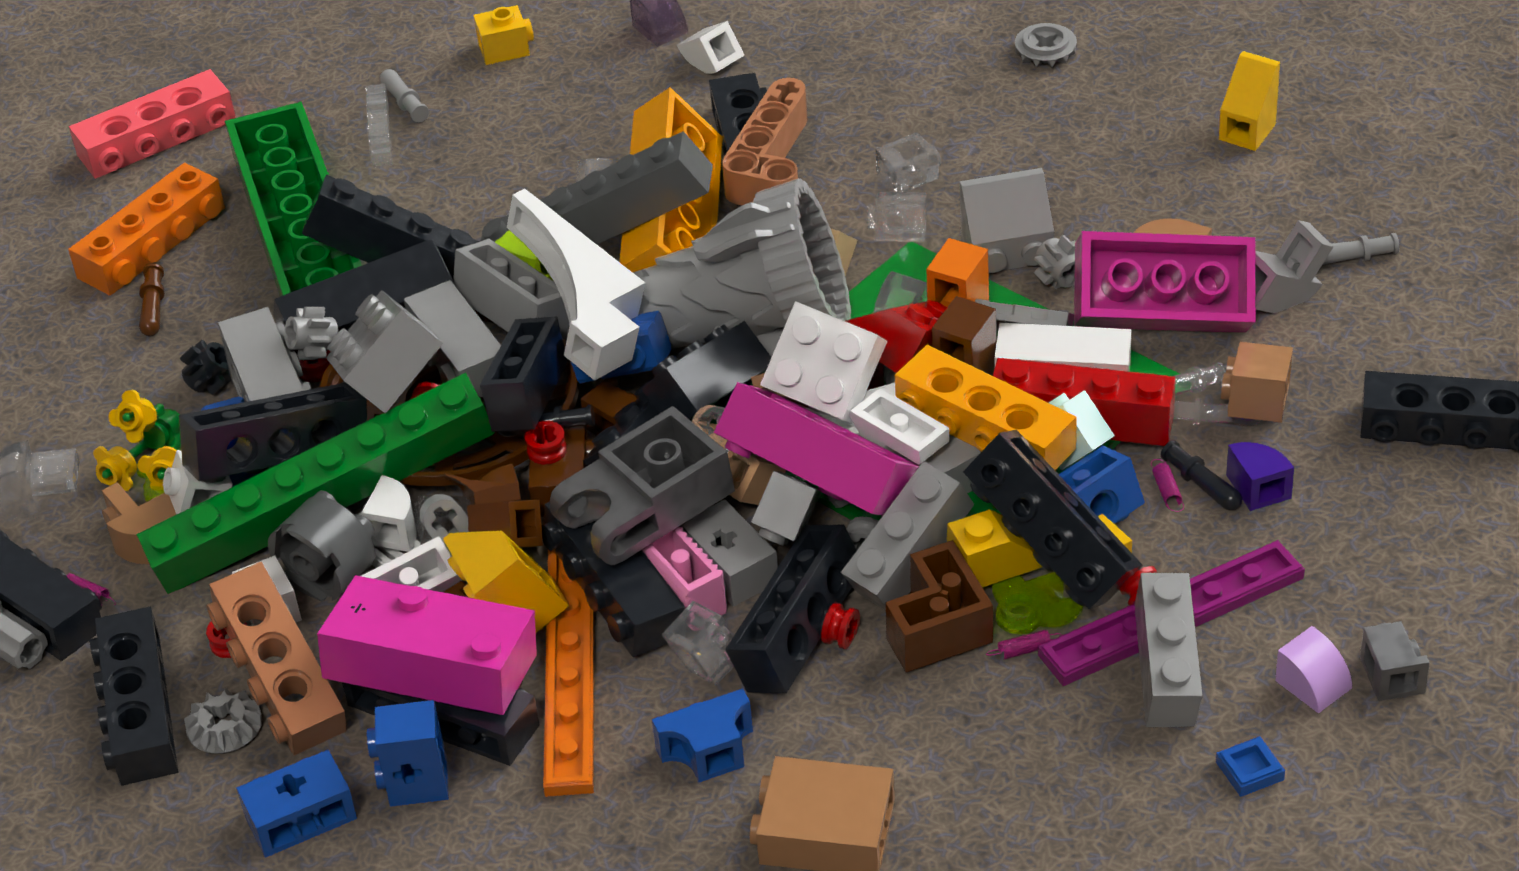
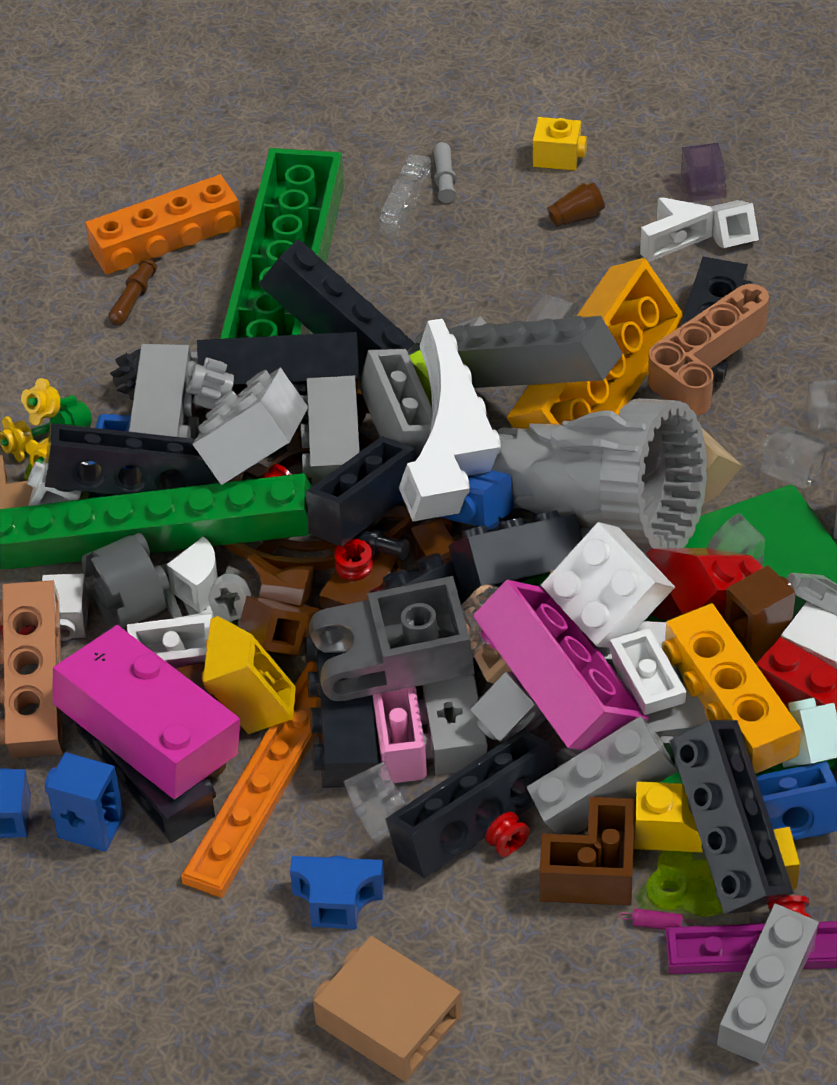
camera: 25 degrees right, 5 degrees up
coral brick [69,69,236,179] -> none
orange brick [926,238,989,307] -> none
none -> reddish brown cone [547,182,605,227]
none -> white slope [640,198,713,262]

